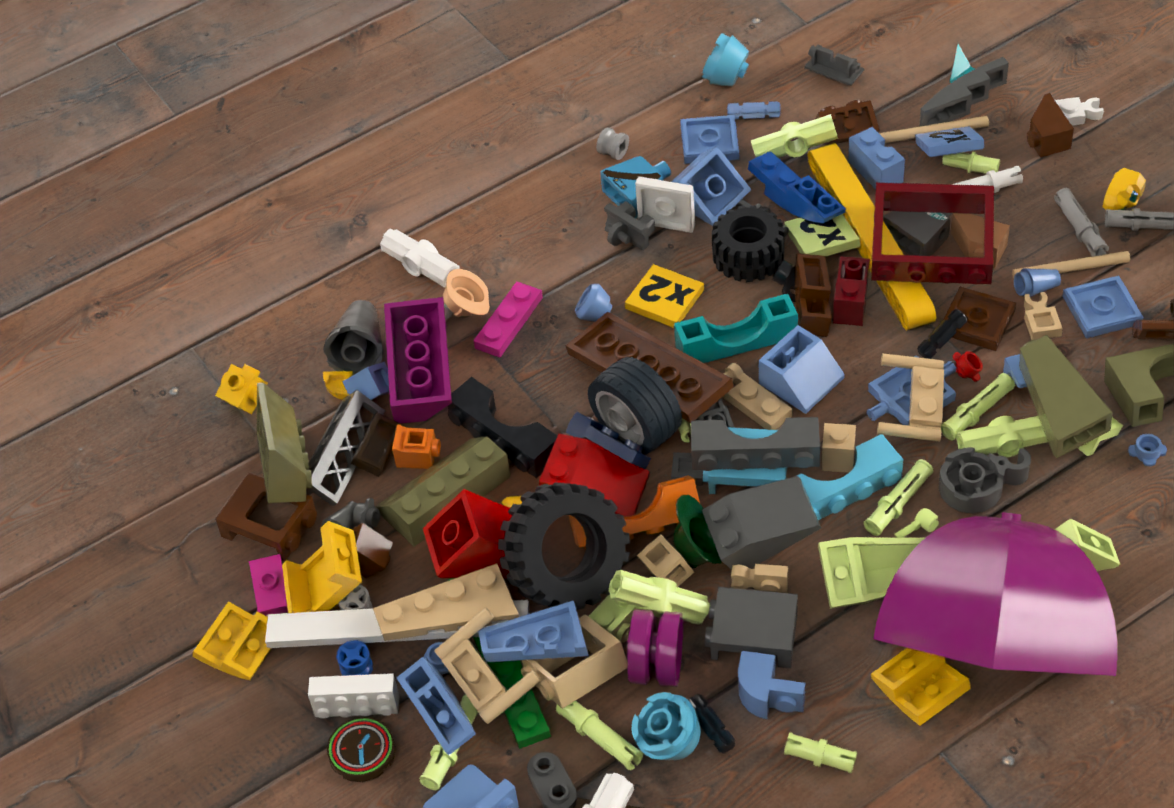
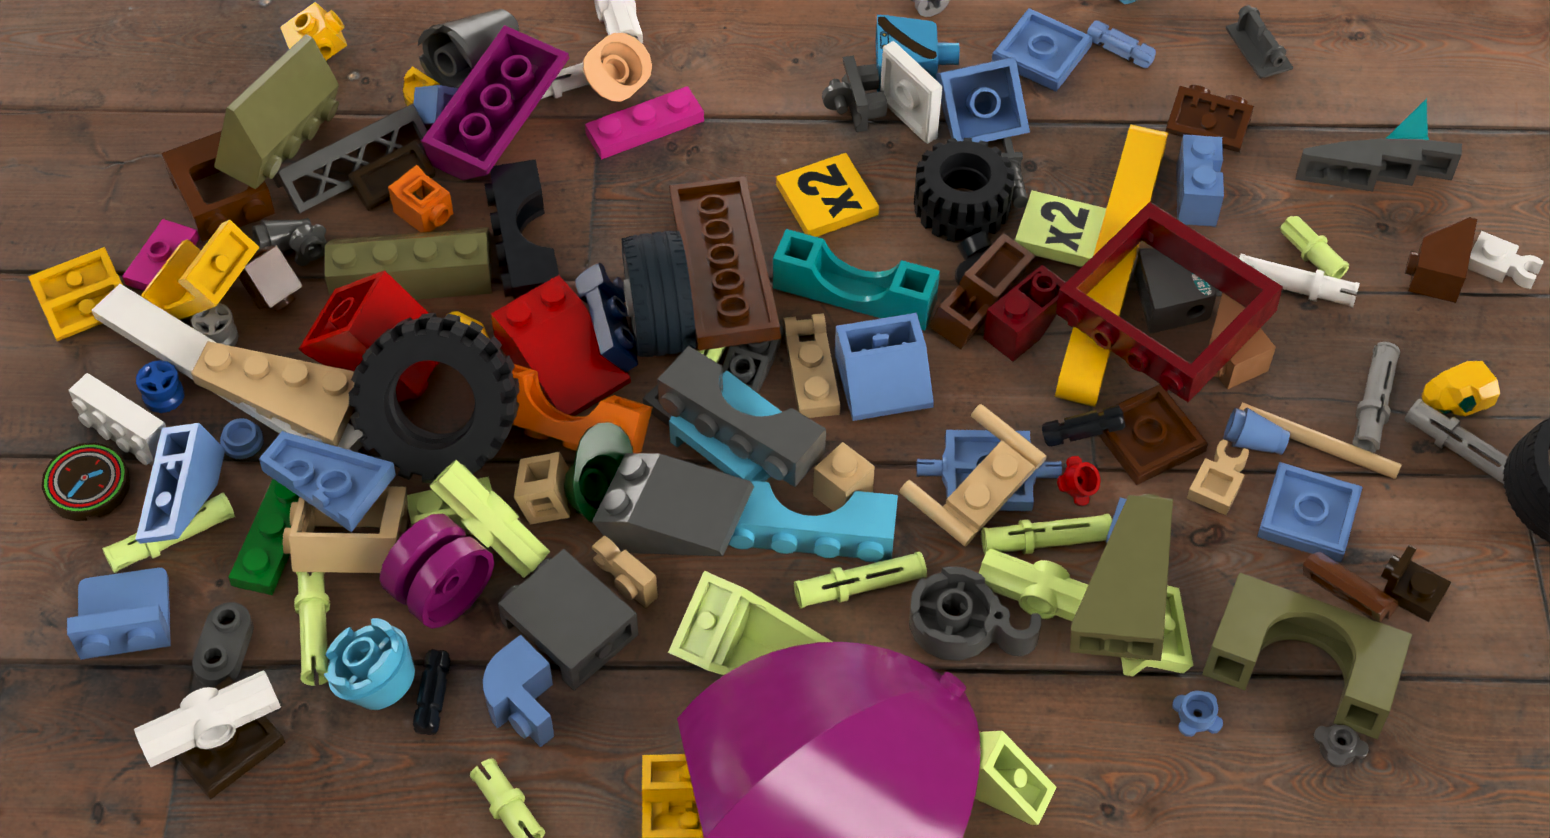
camera: 30 degrees right, 5 degrees up
tan plate [434,608,541,724] -> none
medium blue cone [575,284,613,322] -> none
blue slope [748,151,846,223] -> none
yellowish green piece [751,114,838,158] -> none
tan bar [879,116,989,143] -> none
yellowish green hand [894,508,939,538] -> none
medium blue tile [915,126,984,157] -> none

